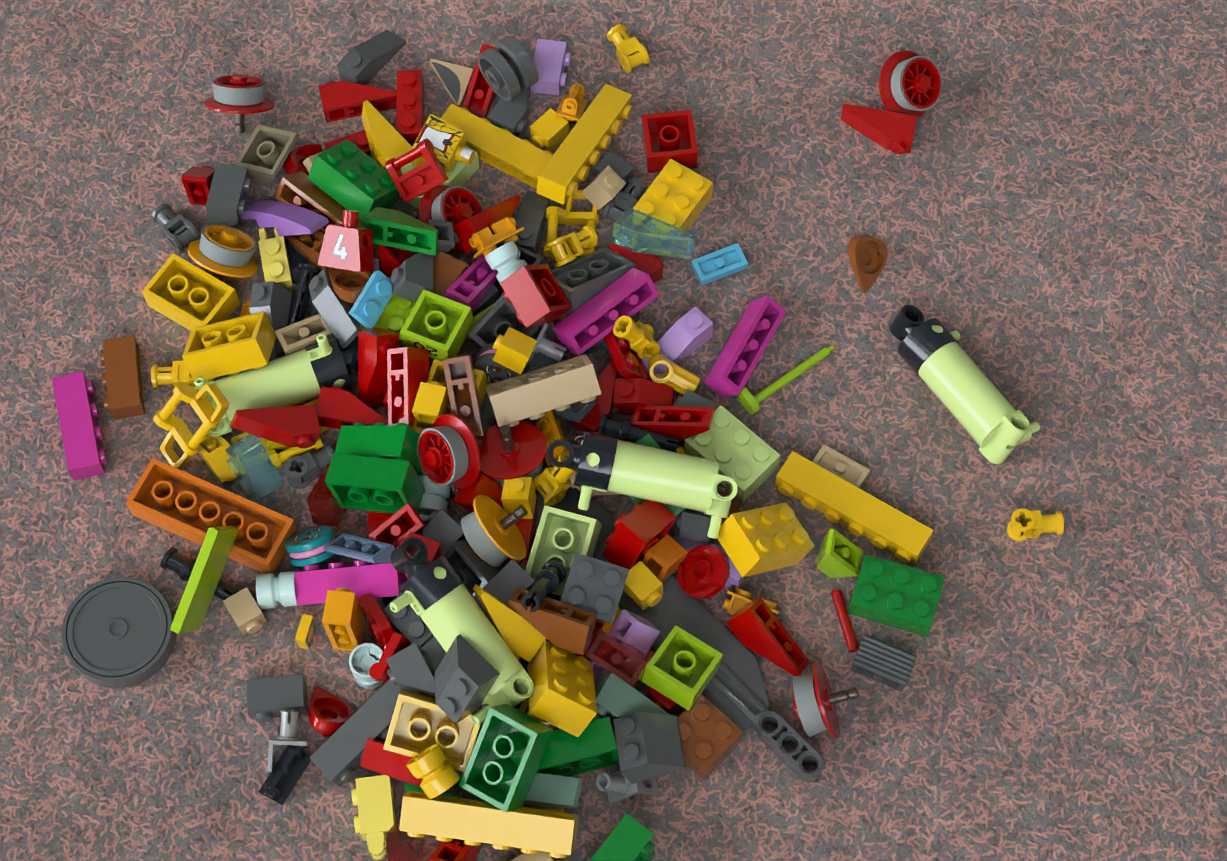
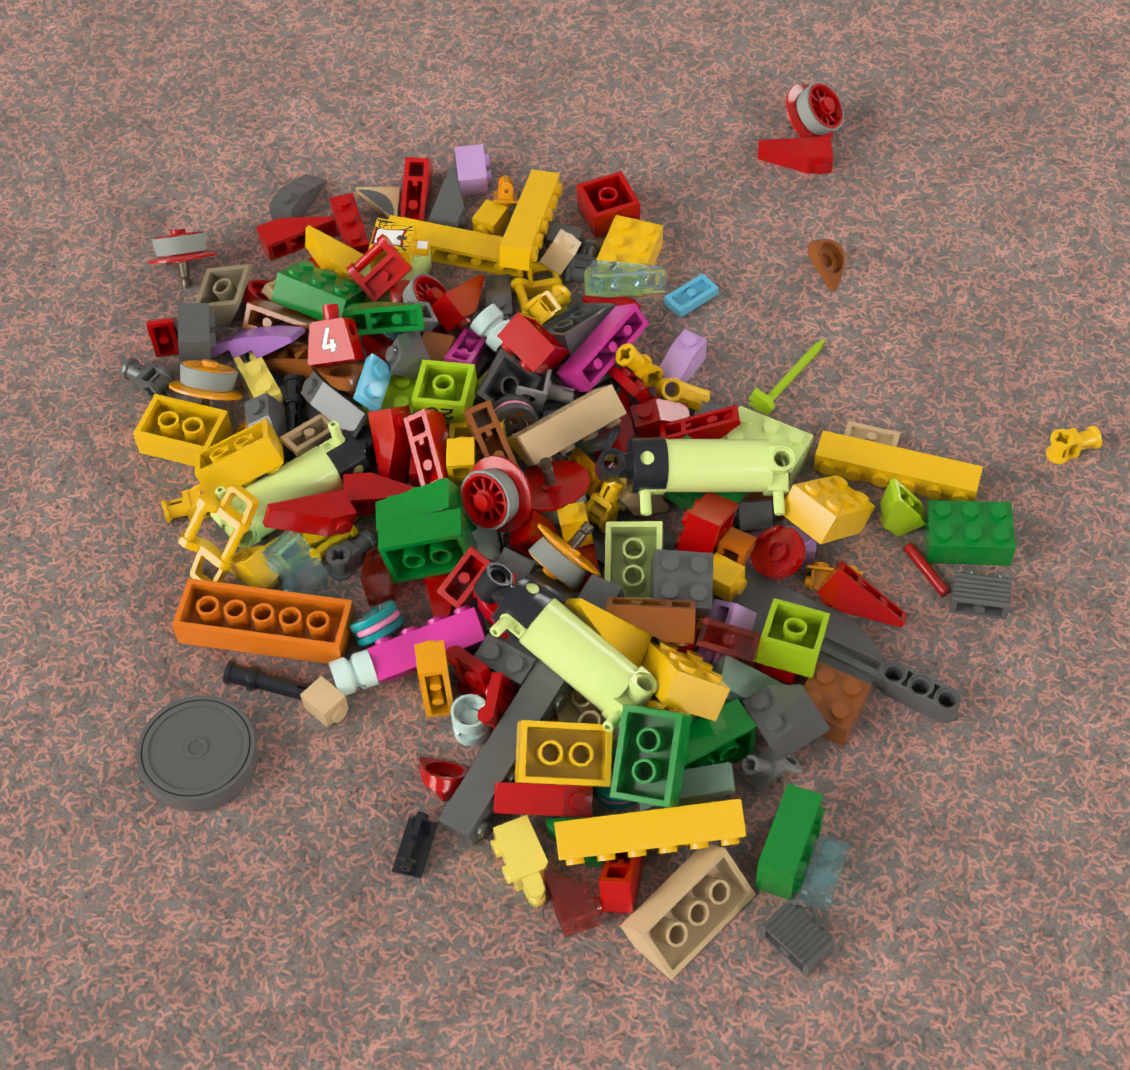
camera: 15 degrees left, 10 degrees down
dark pink brick [52,371,108,481] -> none
dark orange brick [100,335,145,420] -> none
lime tile [170,525,239,634] -> none
dark grey brick [246,674,307,723] -> none
light grey bracket [267,710,308,772] -> none
yellow tile [295,614,316,650] -> none
sand blue slope [324,533,395,563] -> none
dark grey slope [386,643,435,698] -> none
yellow wheel [406,744,460,799] -> none
dark grey slope [434,634,500,724] -> none
light orange hinge [469,217,524,259] -> none
dark grey wheel [477,36,539,102] -> none
yellow brick [492,327,538,375] -> none
black pin [522,560,566,612] -> none
yellow connector [607,24,650,73] -> none
dark pink brick [704,296,786,398] -> none
piece [792,662,859,739] -> none
yellowish green piece [889,305,1040,464] -> none

